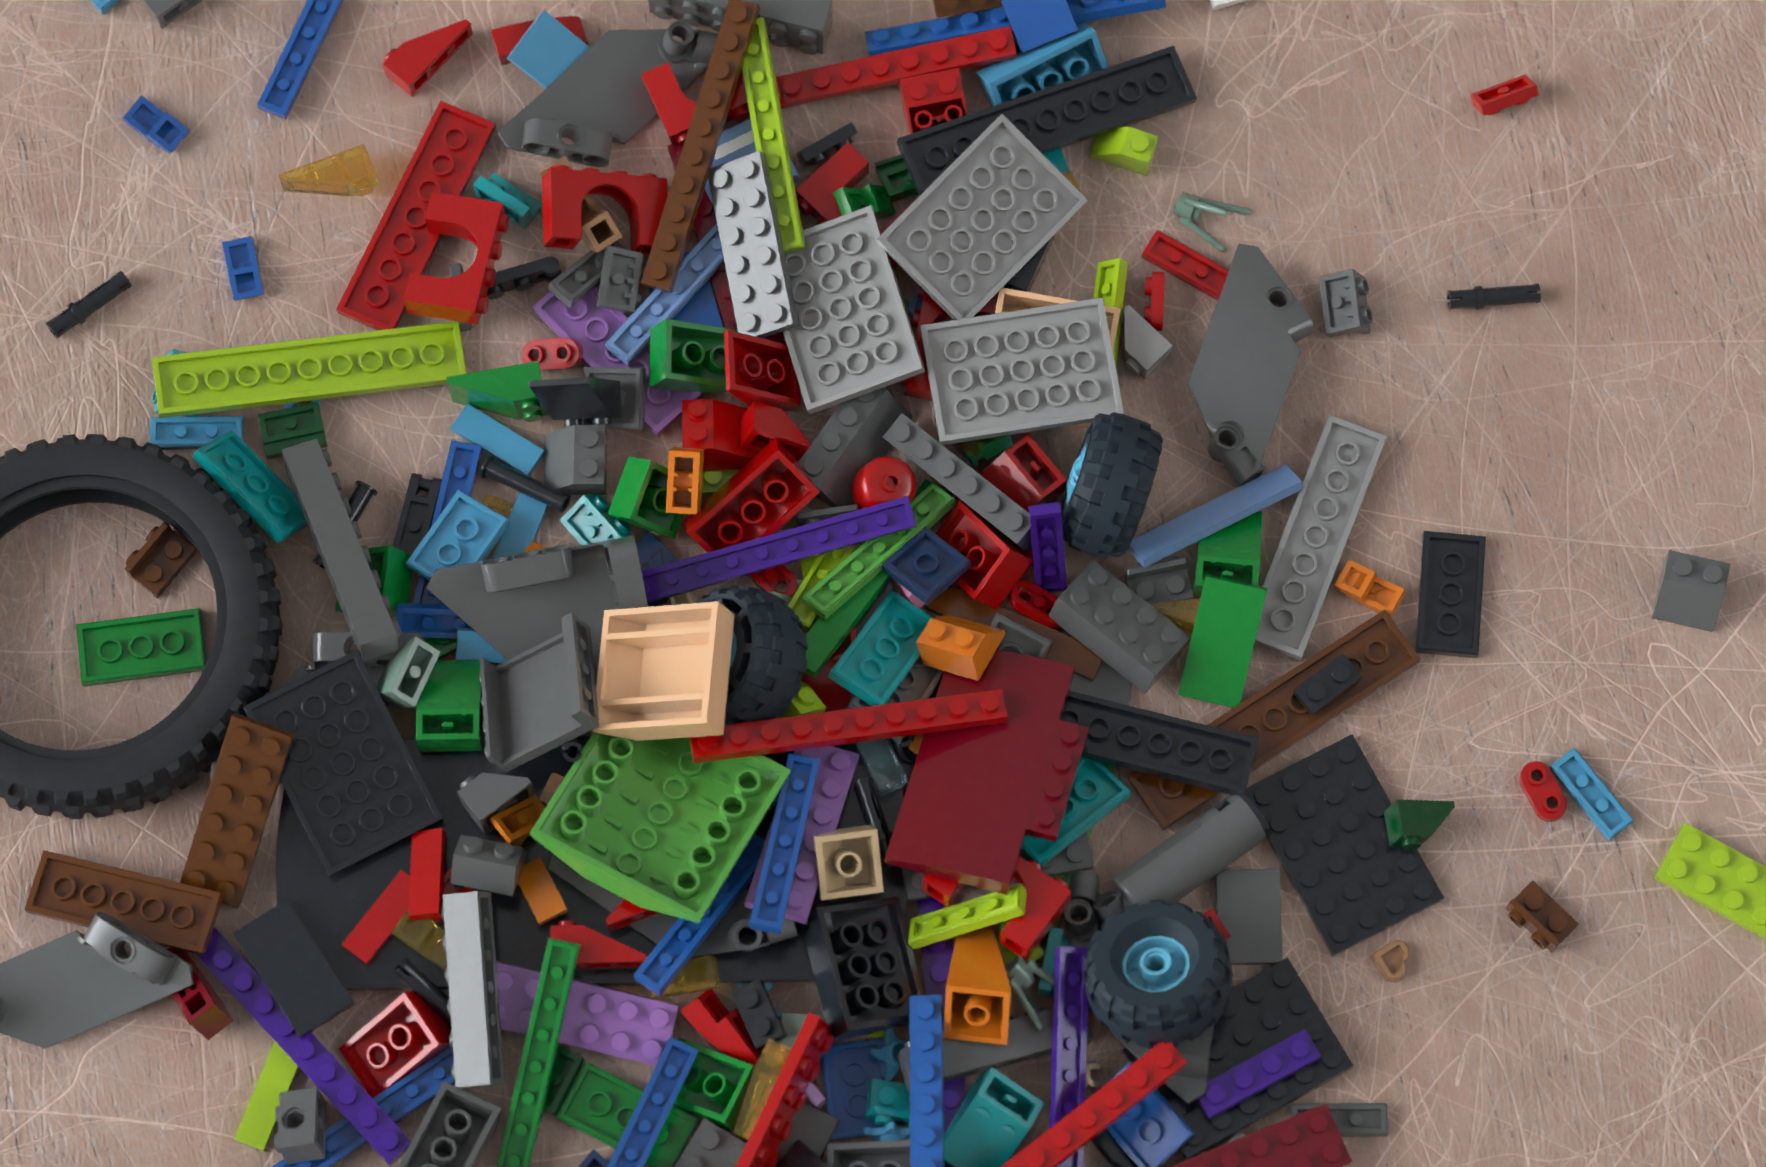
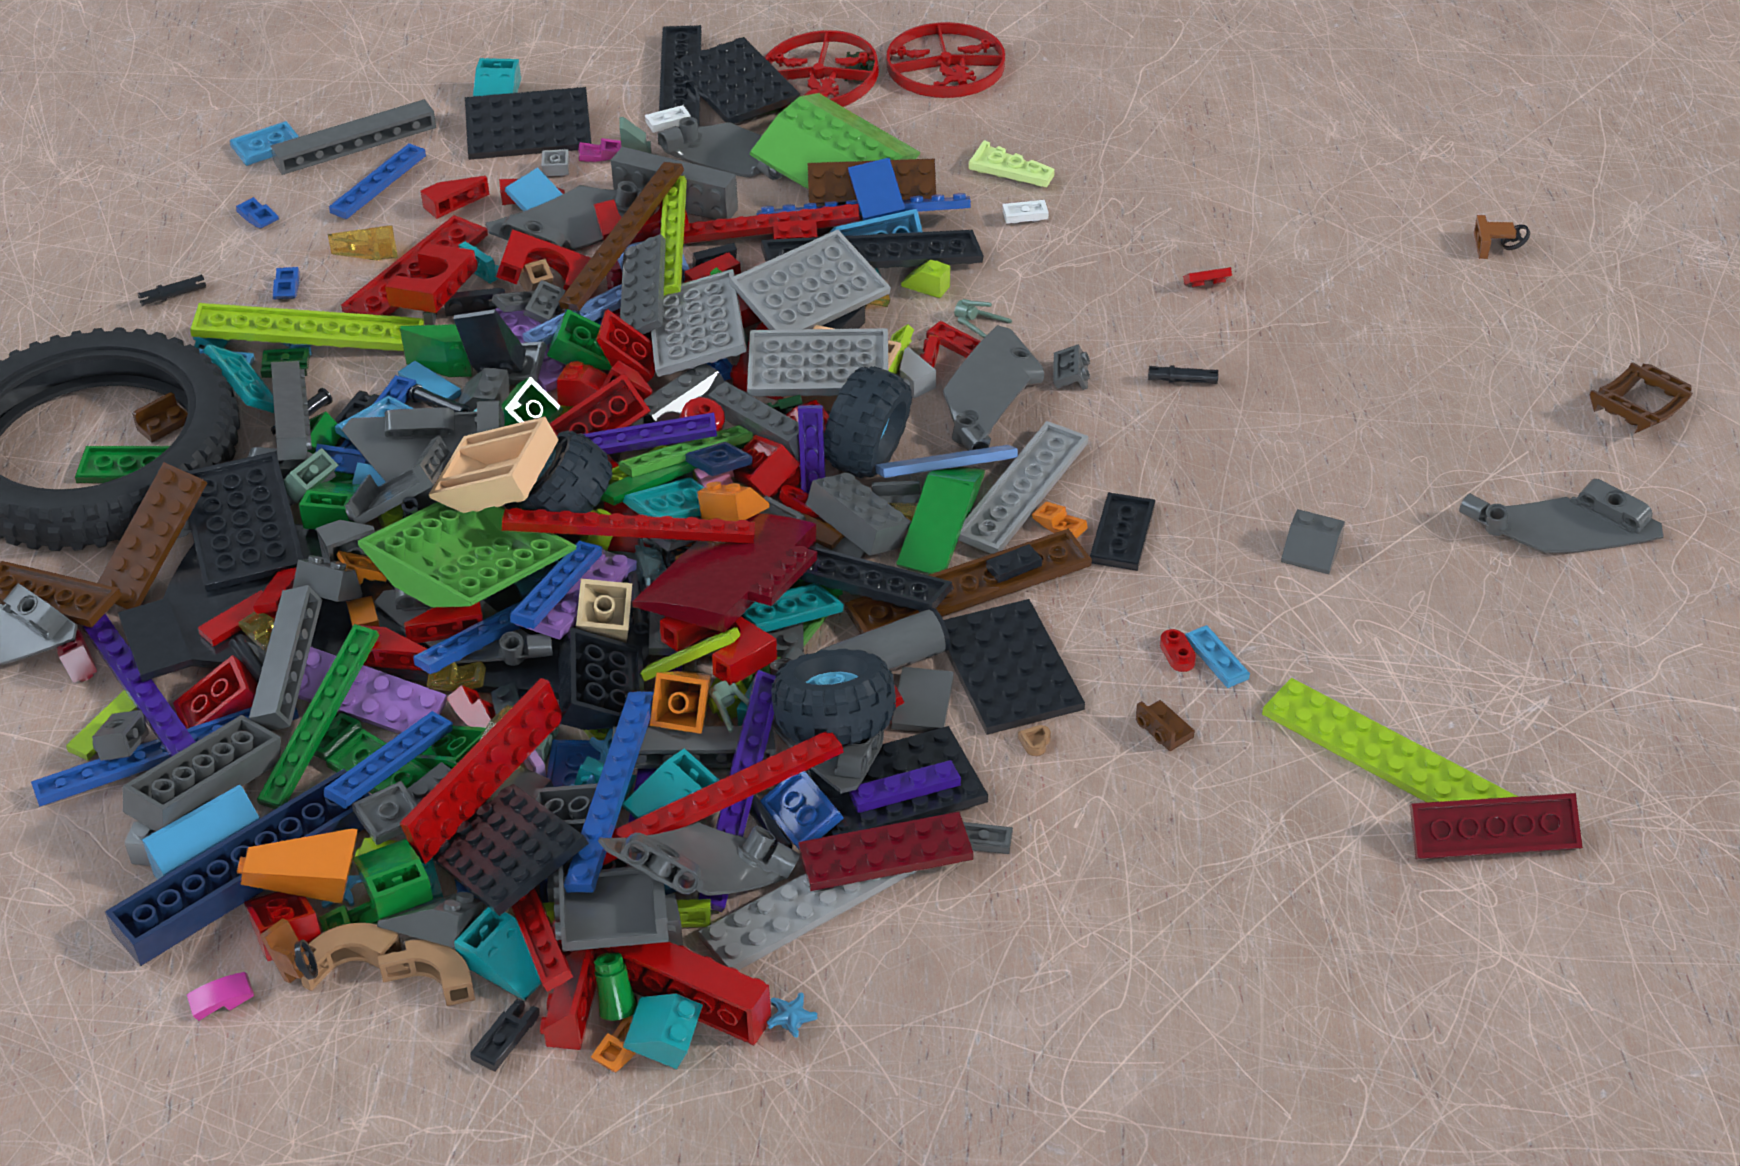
camera: 10 degrees right, 30 degrees down
orange brick [666,447,704,515] -> none
dark green slope [1384,800,1455,851] -> none

